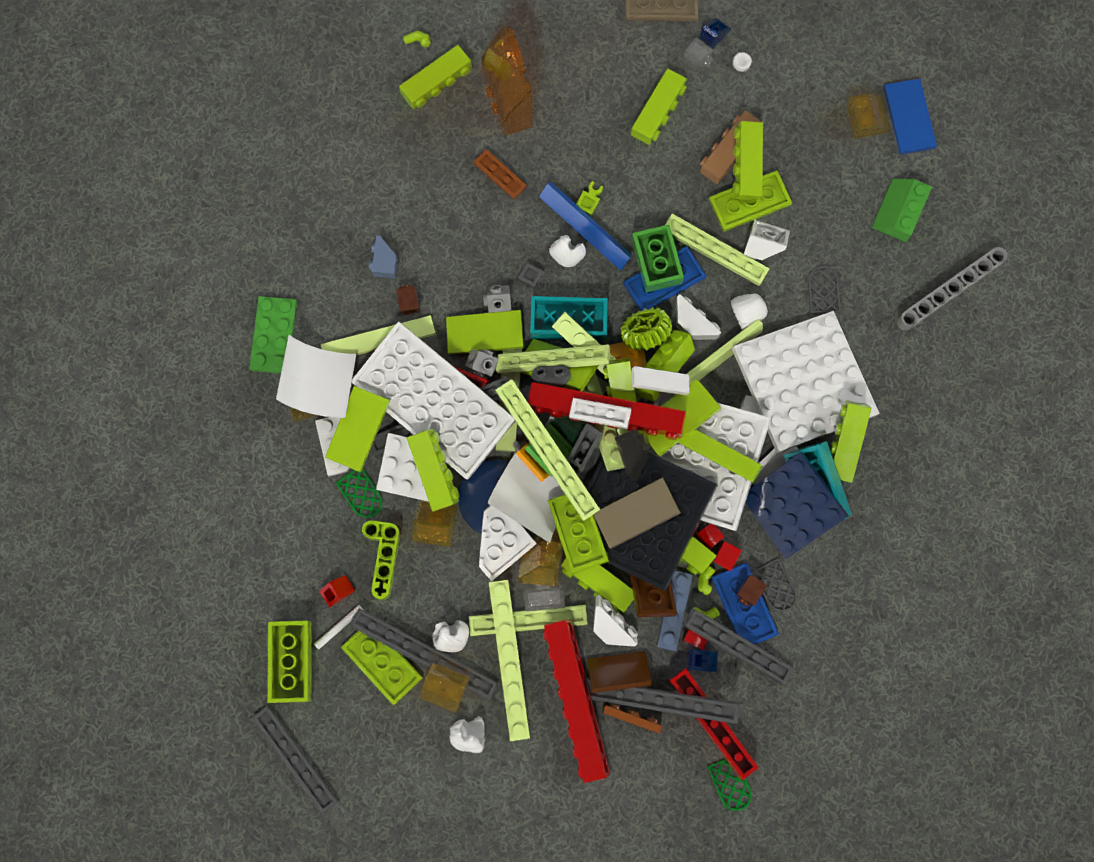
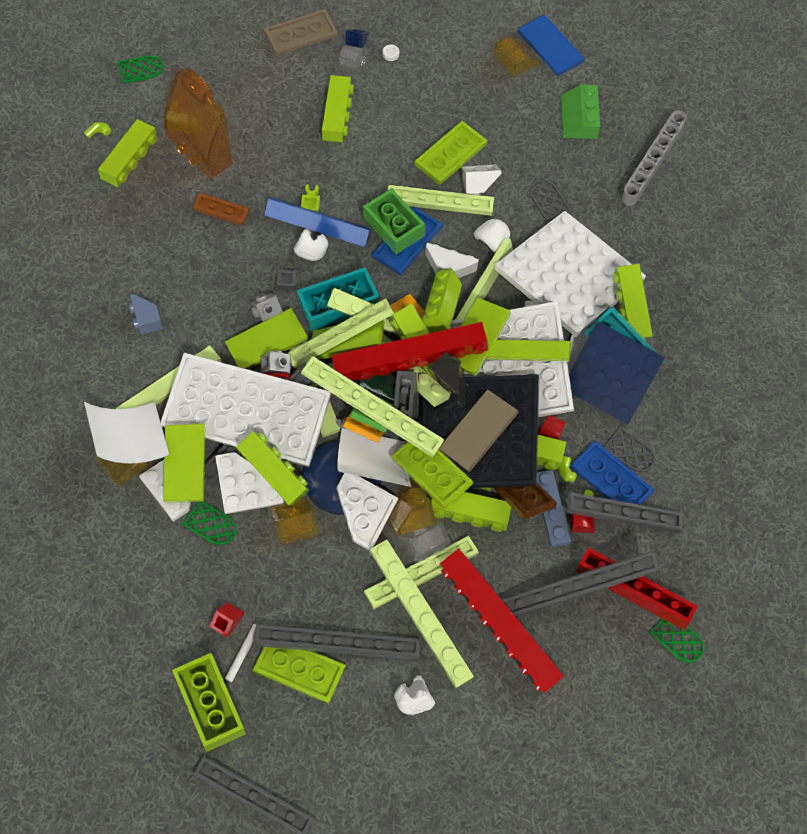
camera: 25 degrees left, 15 degrees down
bright green plate [249,296,297,373] -> none
lime beam [362,521,400,600] -> none
copper brick [396,285,420,316] -> none
clear yellow slope [420,663,470,713] -> none
white hair [432,620,469,652] -> none
dark grey plate [531,365,571,386] -> none
white tile [569,398,632,429] -> none
reddish brown tile [587,651,652,693] -> none
white slope [594,595,638,646] -> none
dark orange plate [602,703,662,734] -> none
lime gear [621,307,672,351] -> none
white tile [632,366,689,395] -> none
clear blue slope [687,650,718,672] -> none
medium nougat brick [700,110,761,185] -> none
red brick [713,540,742,571] -> none
lime brick [733,121,763,201] -> none
copper brick [736,575,767,607] -> none

